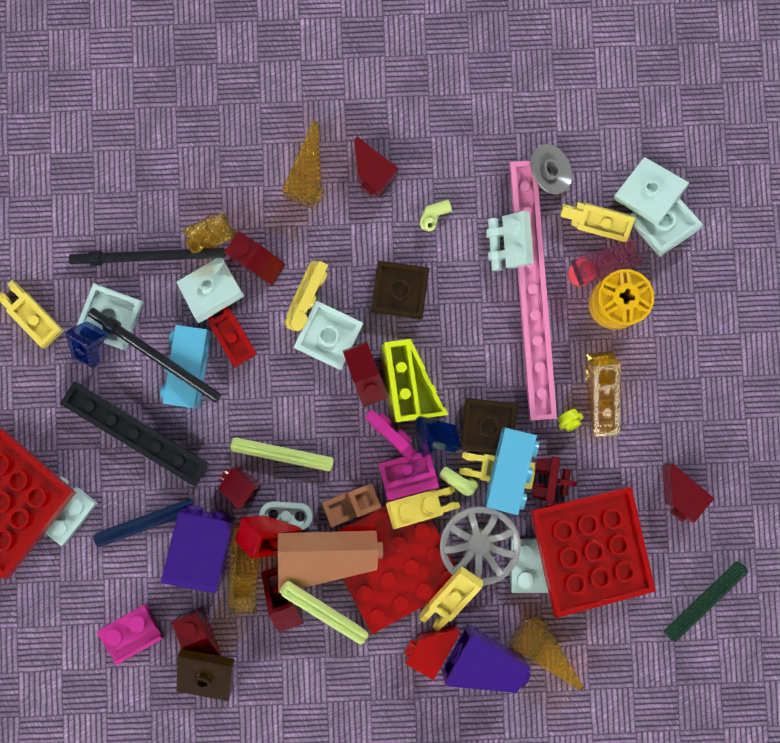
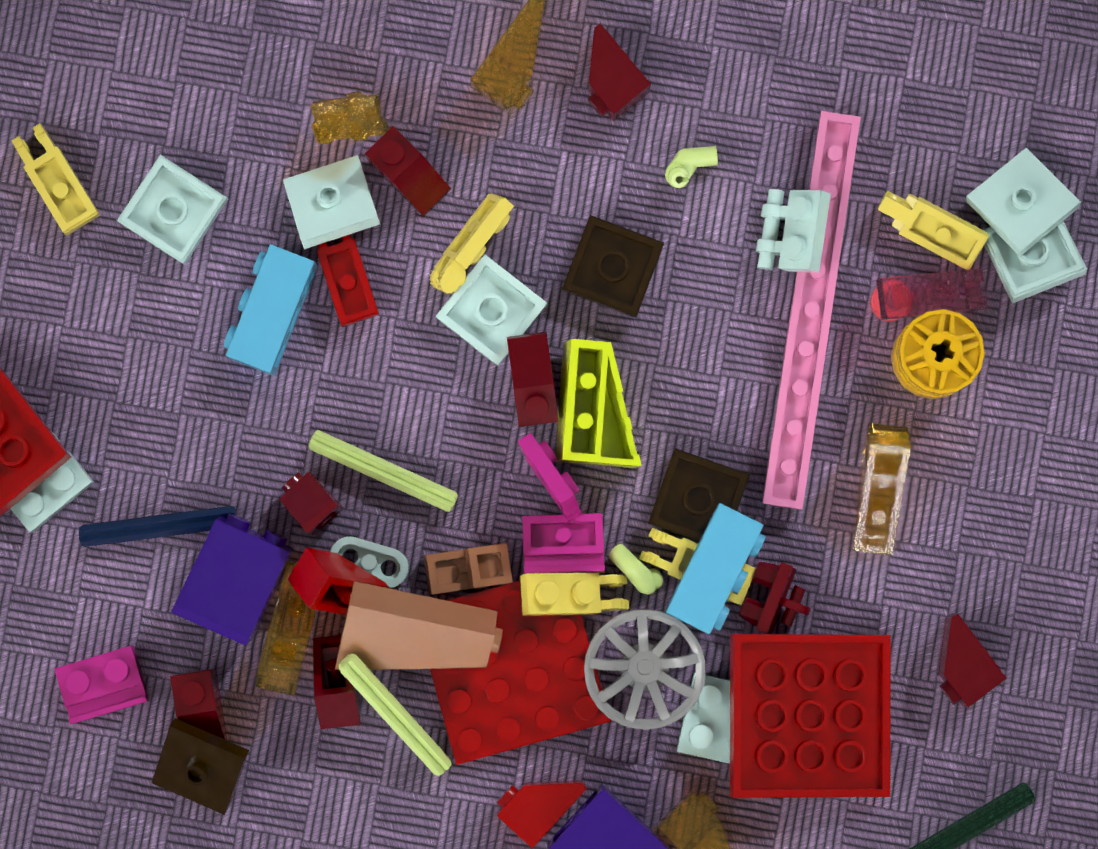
camera: 20 degrees right, 0 degrees up
black plate [60,381,210,486] -> none
clear blue slope [65,322,108,369] -> none
black bar [69,247,226,266] -> none
black bar [88,307,221,403] -> none
clear blue slope [415,416,462,457] -> none
light yellow hinge [419,566,483,631] -> none
light grey dish [530,144,572,194] -> none
neon yellow plate [557,409,583,432] -> none

